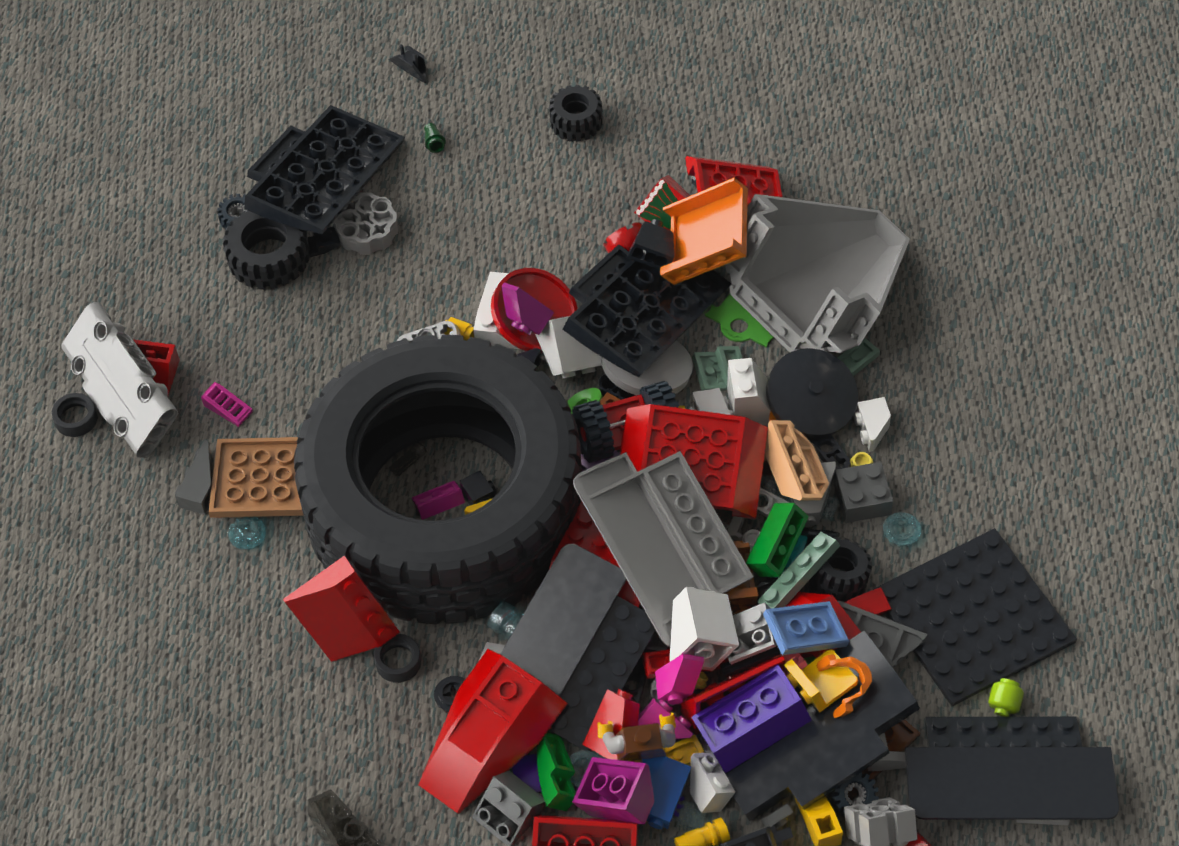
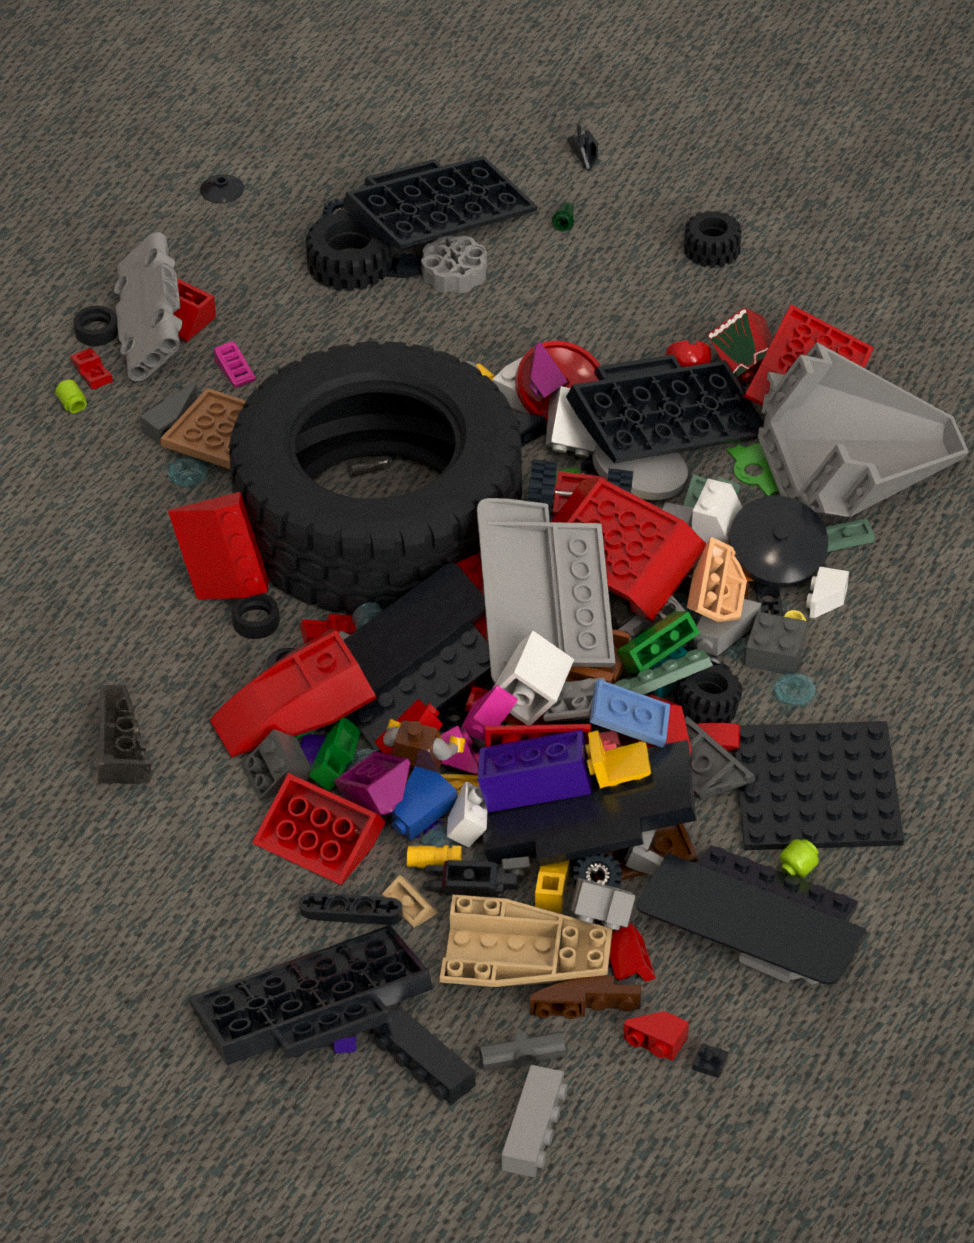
camera: 25 degrees right, 10 degrees down
black torso [627,219,675,270] -> none
orange panel [660,178,748,285] -> none
orange helmet [816,654,872,718] -> none
none -> lime brick [55,380,87,414]
none -> red slope [70,348,113,390]
none -> black dish [200,174,244,203]
none -> red slope [300,614,356,644]

